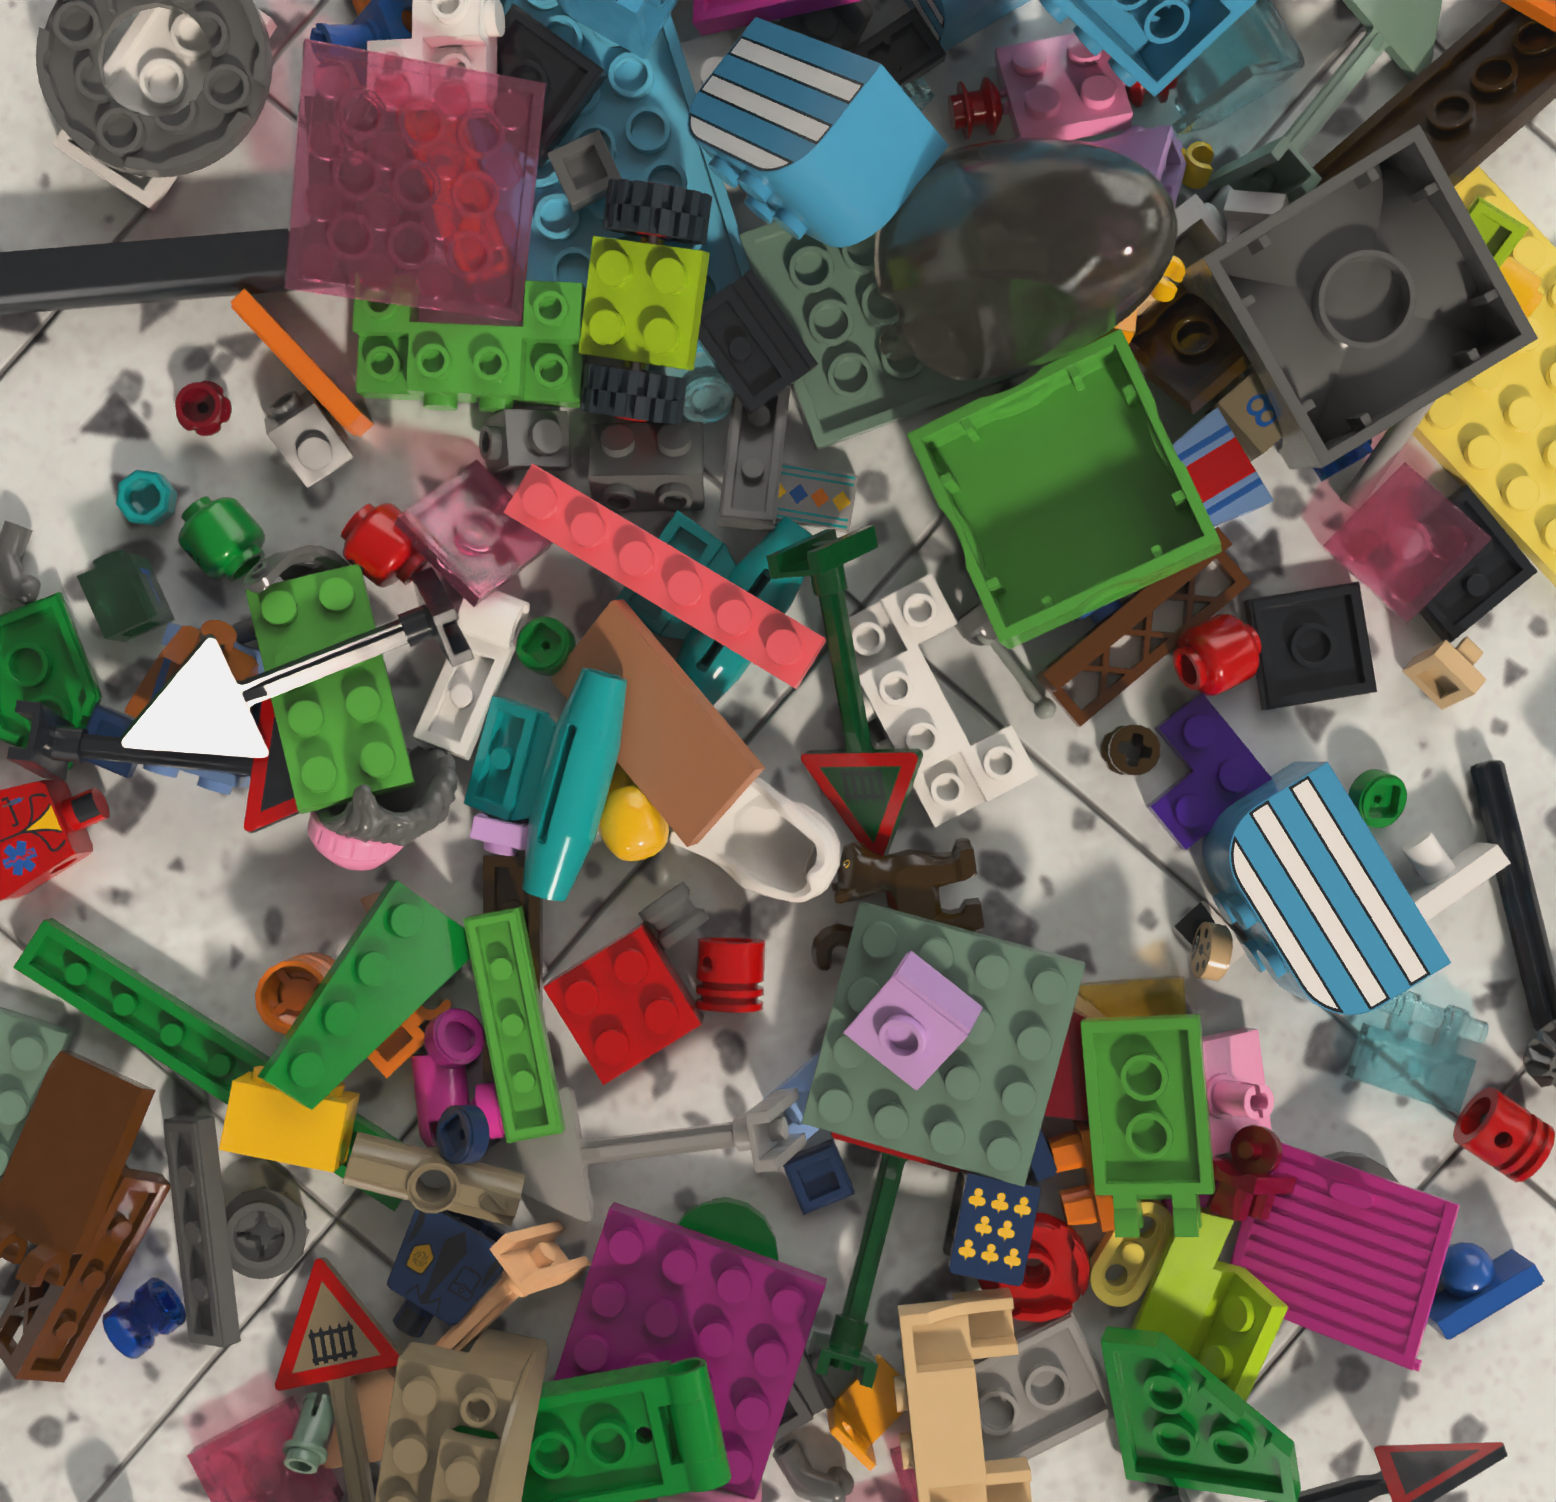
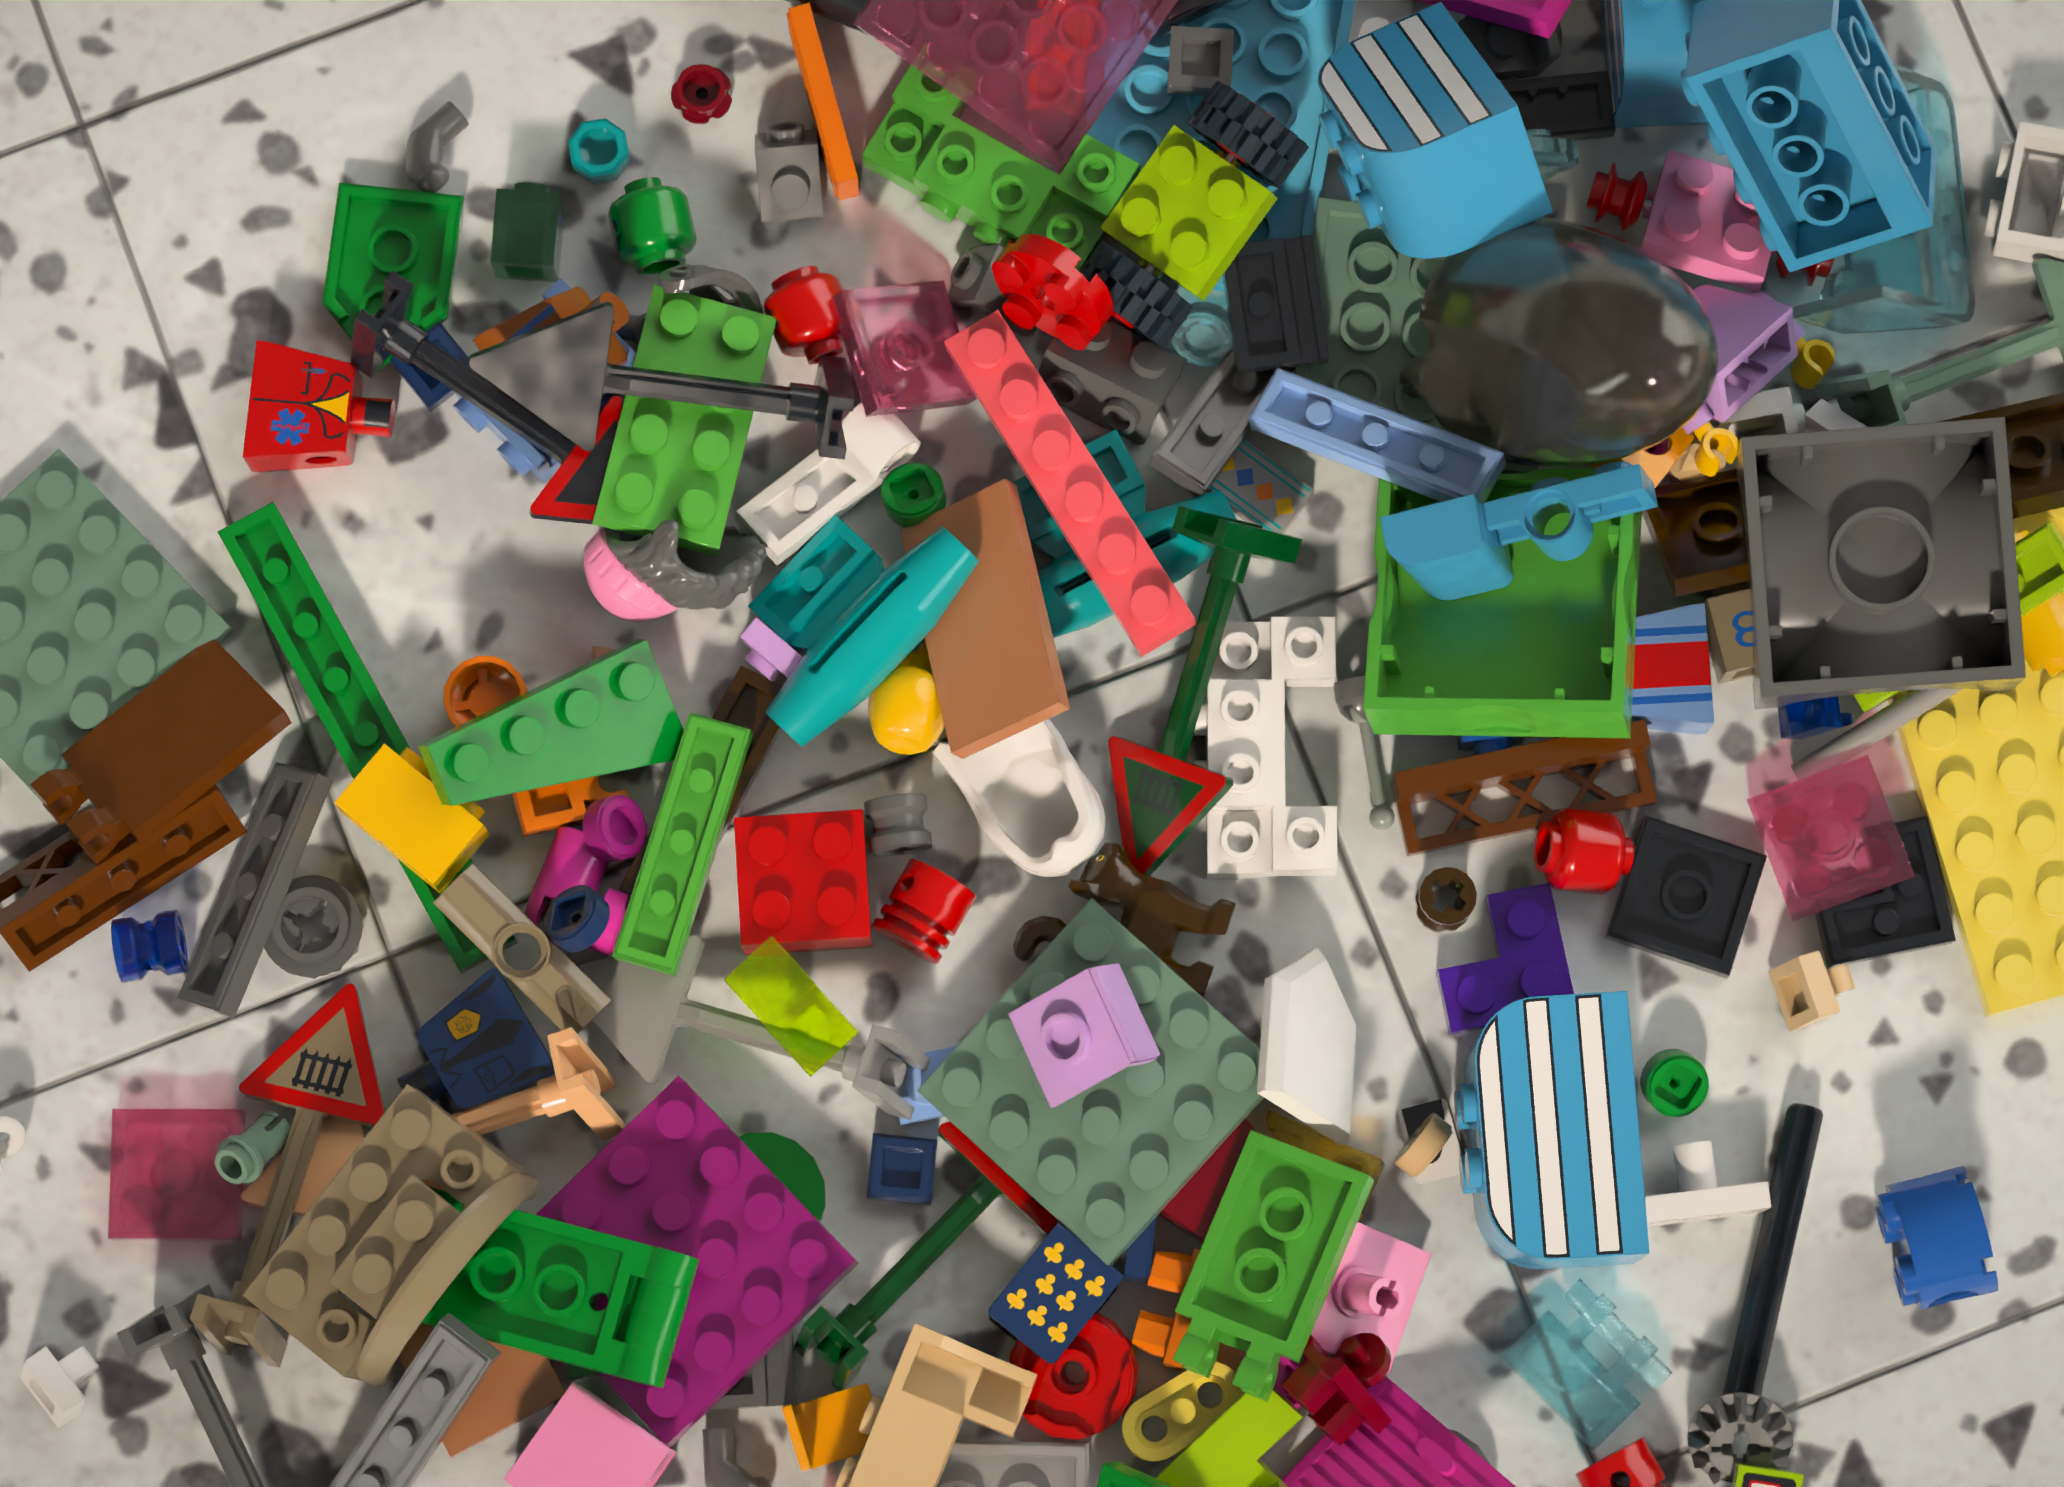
camera: 25 degrees right, 10 degrees down
none -> clear neon green slope [724,936,859,1077]
none -> red plate [991,234,1113,351]
none -> light blue tile [1248,368,1506,503]
none -> white tile [1257,948,1356,1145]
none -> dark azure plate [1380,462,1658,600]

